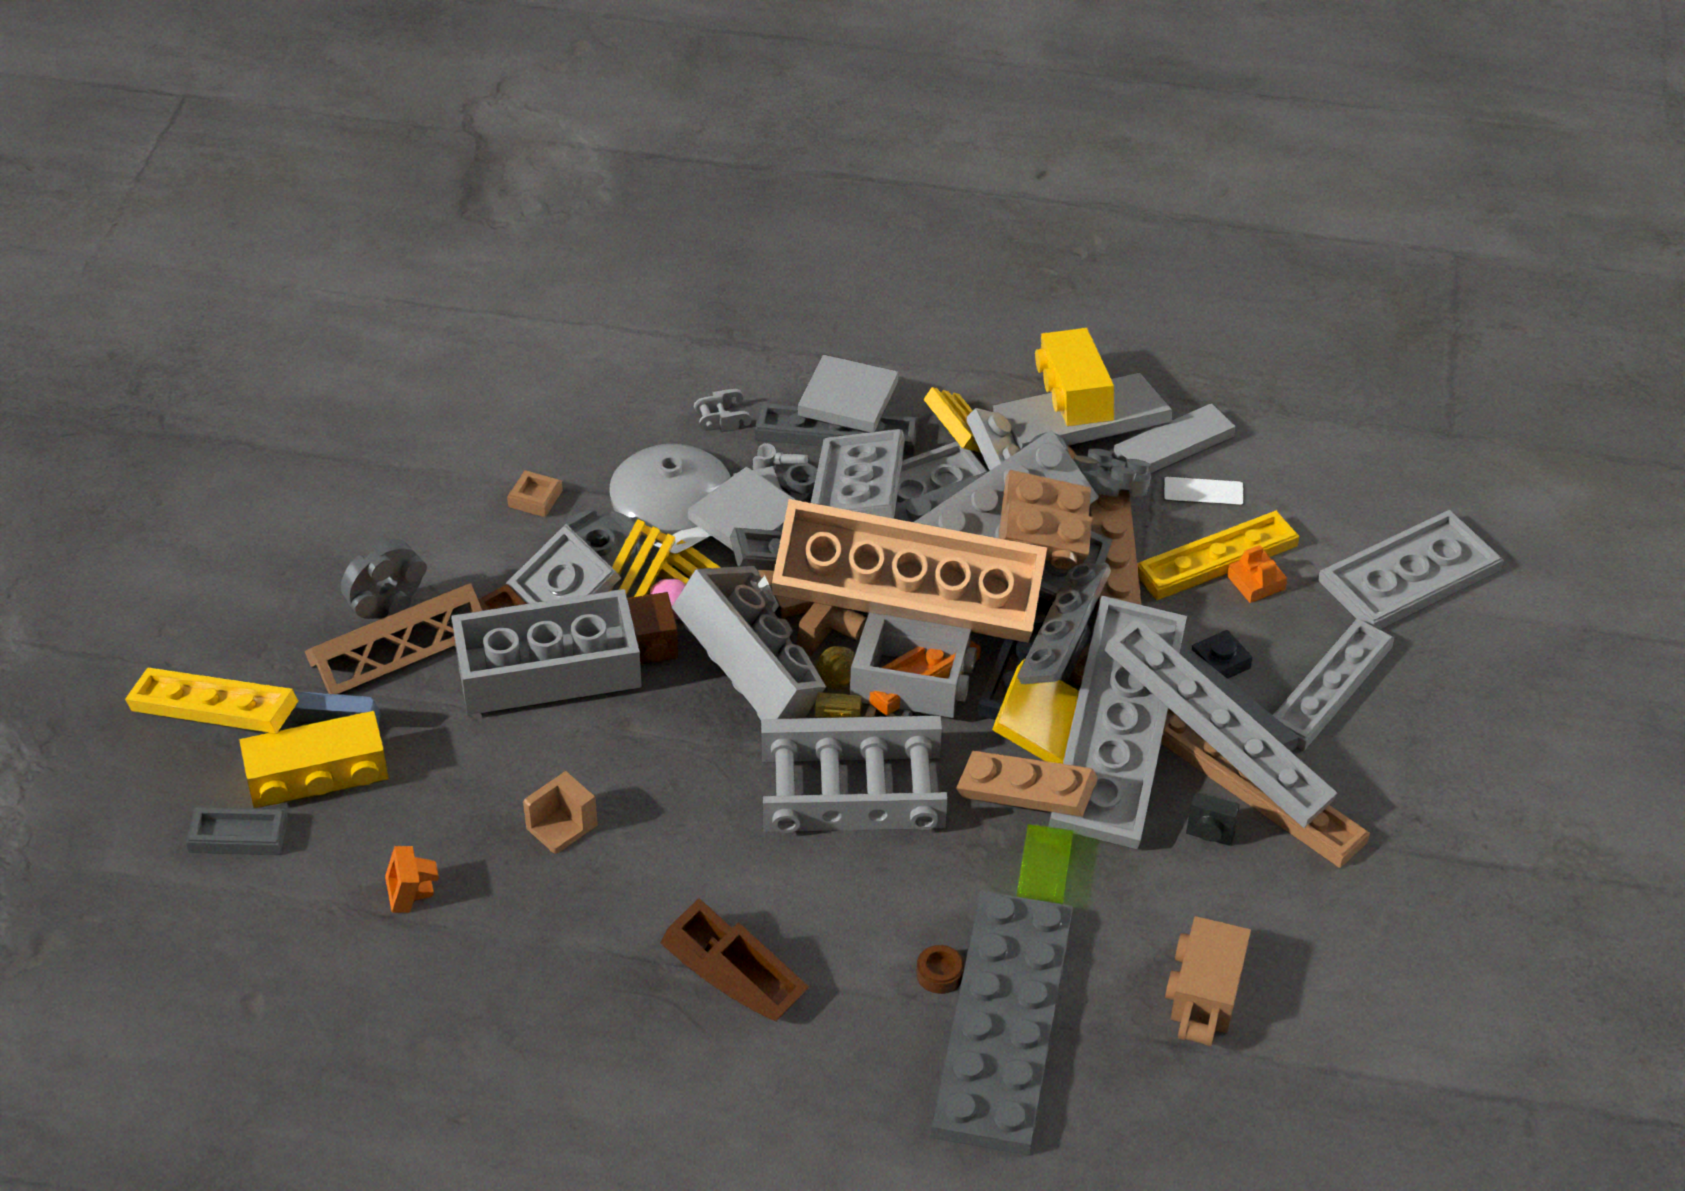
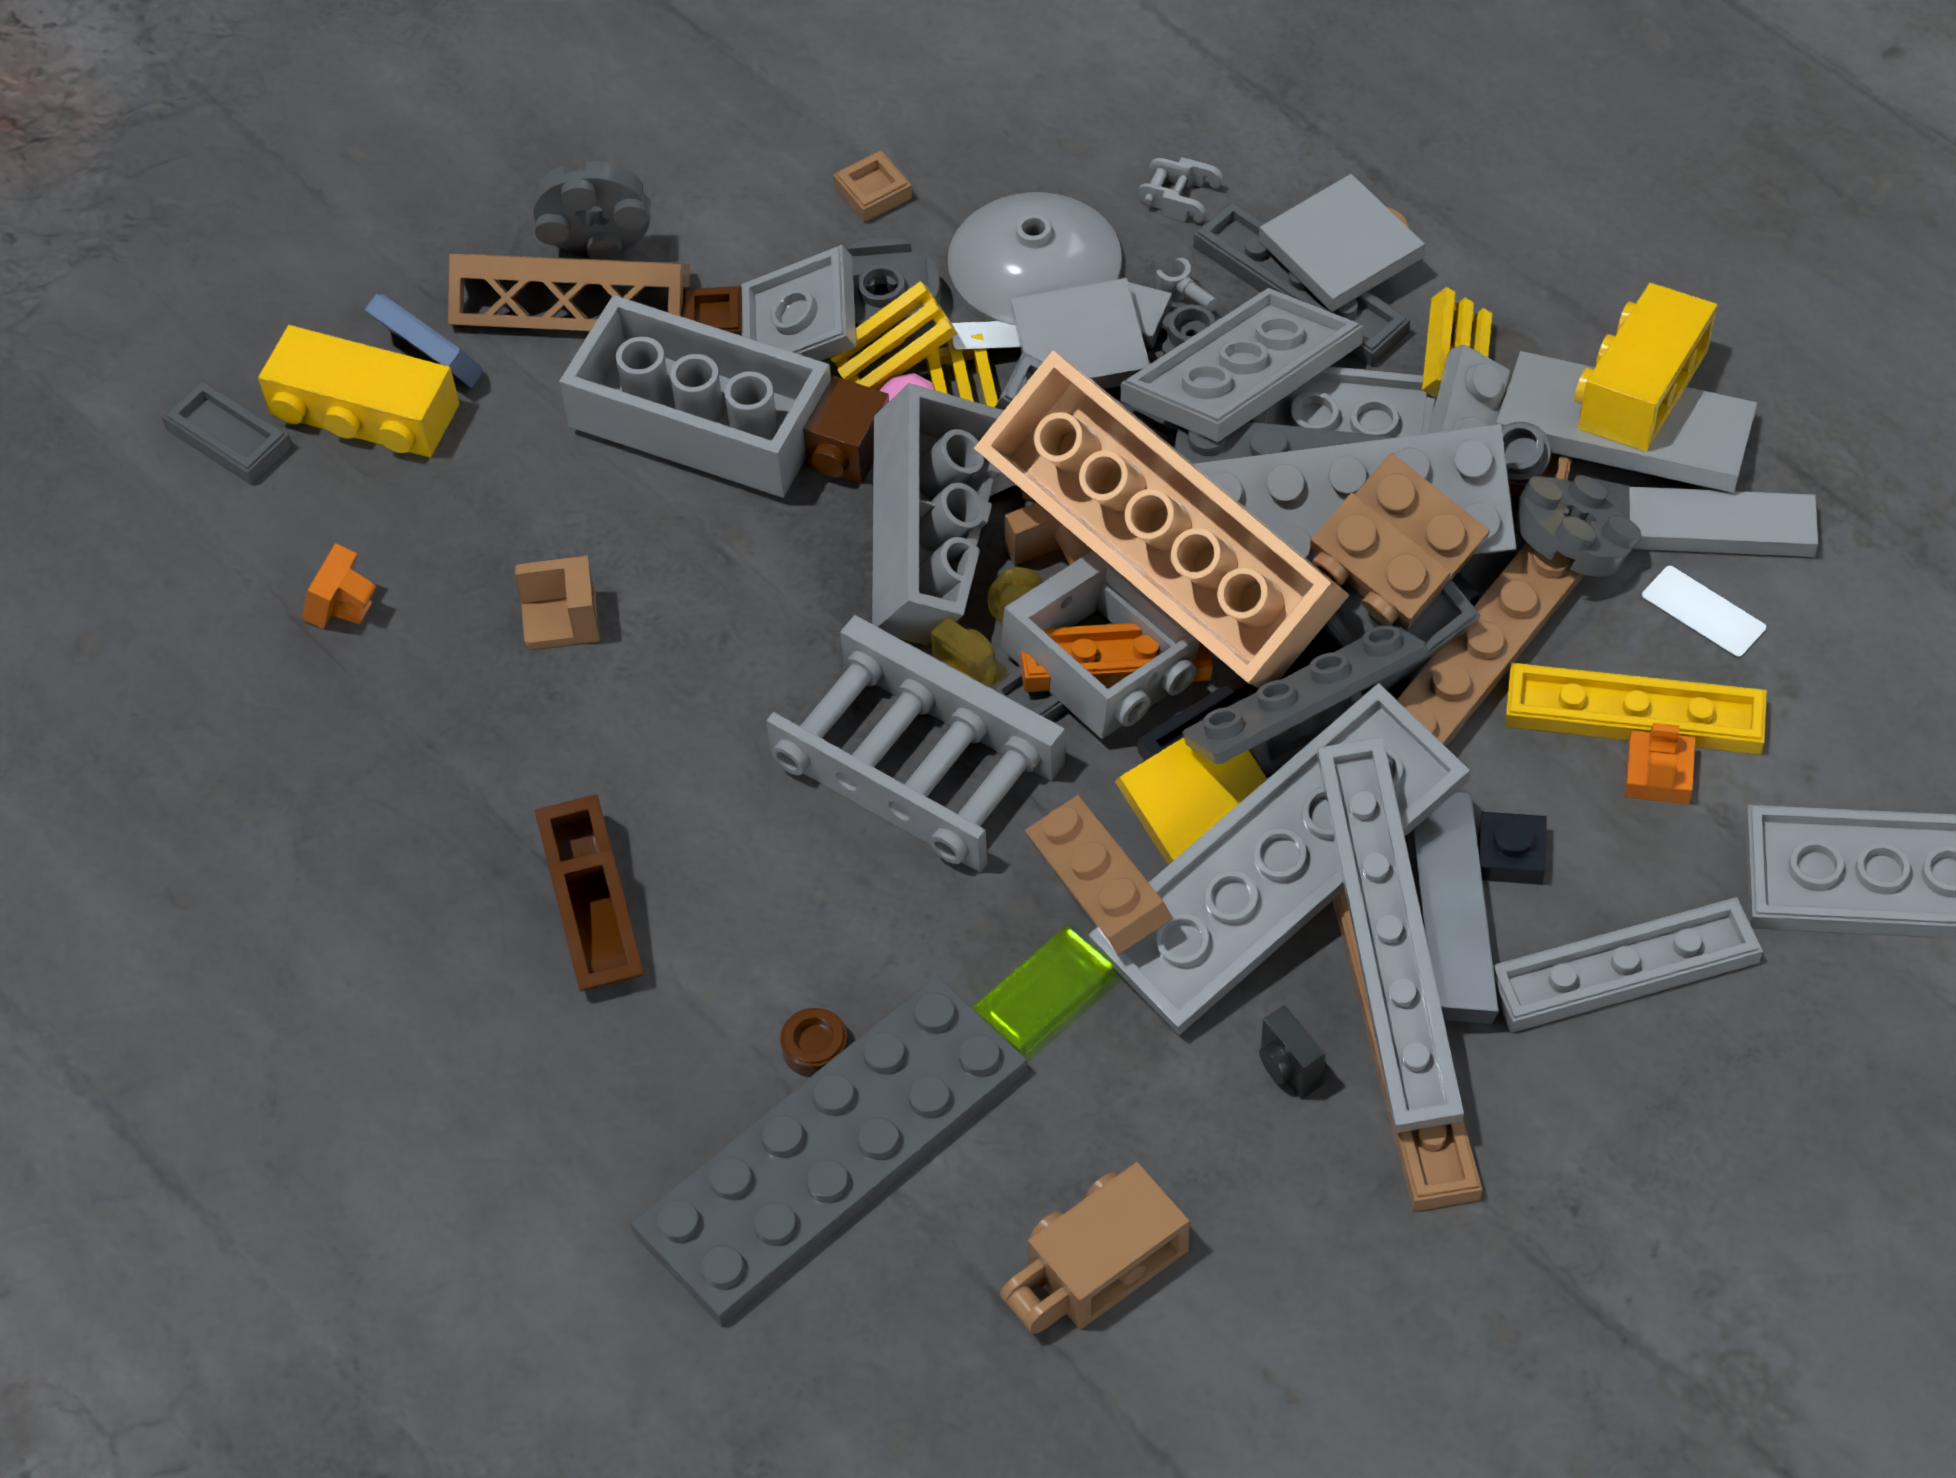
camera: 40 degrees right, 10 degrees up
yellow plate [125,668,298,734] -> none

